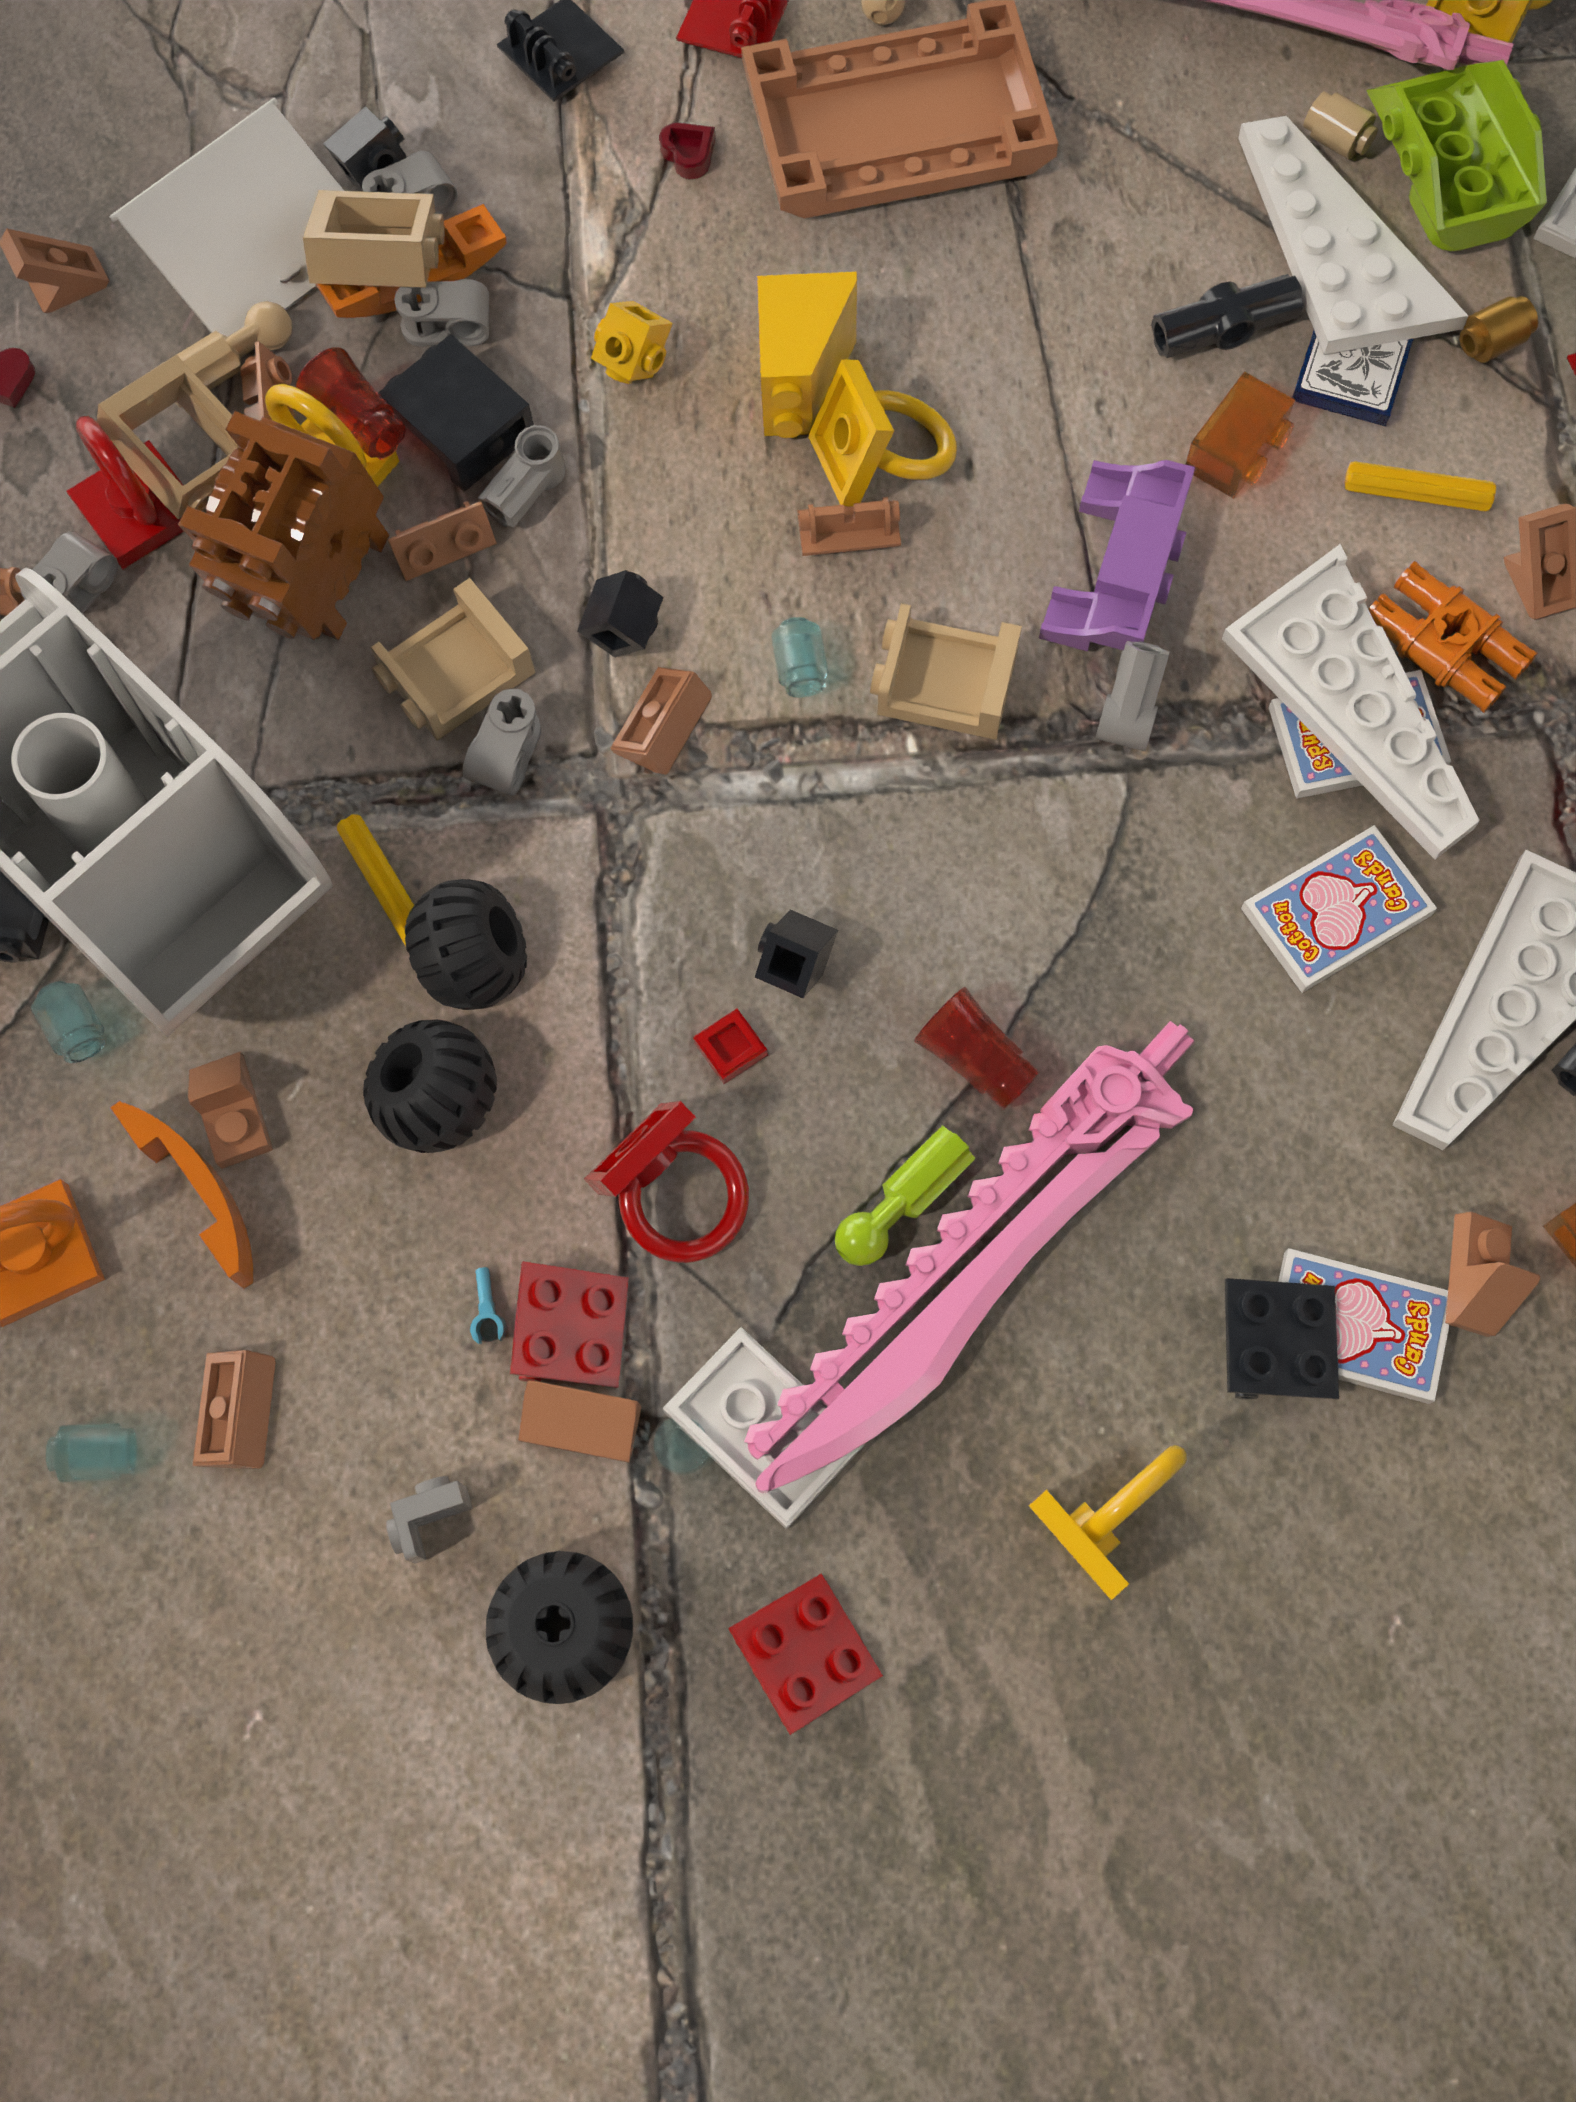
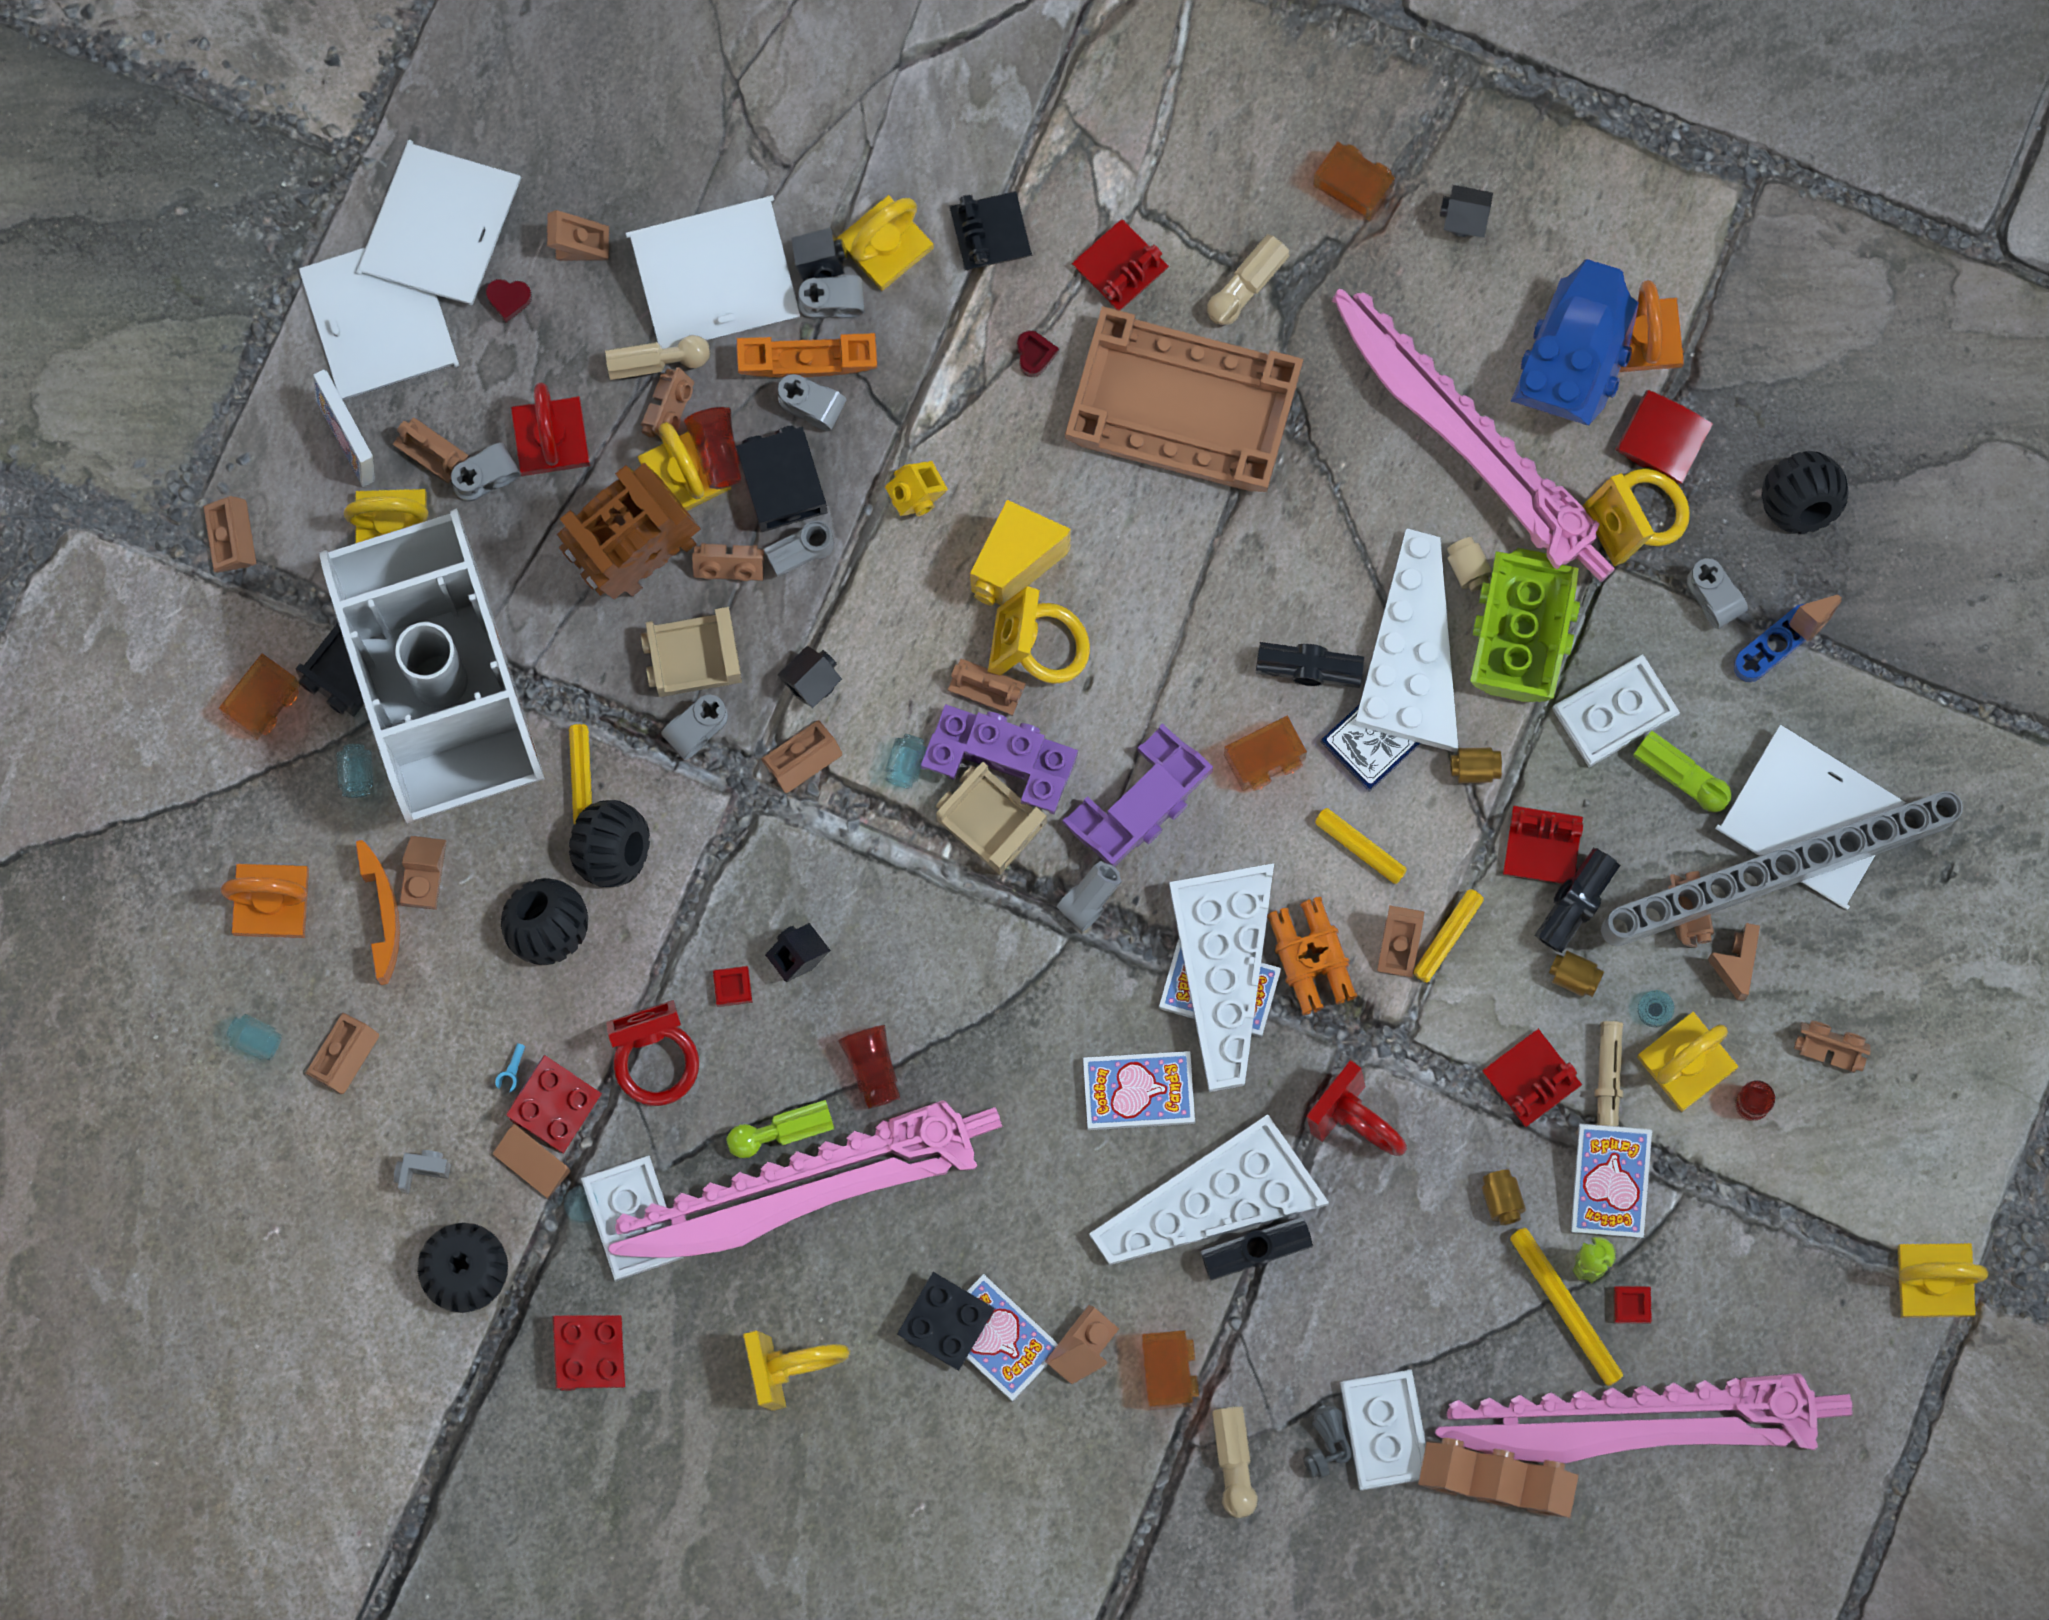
camera: 25 degrees right, 5 degrees up
tan window [97,354,239,519] -> none
tan window [303,190,444,288] -> none
none -> yellow tile [837,195,934,291]
none -> medium lavender bracket [921,704,1078,815]

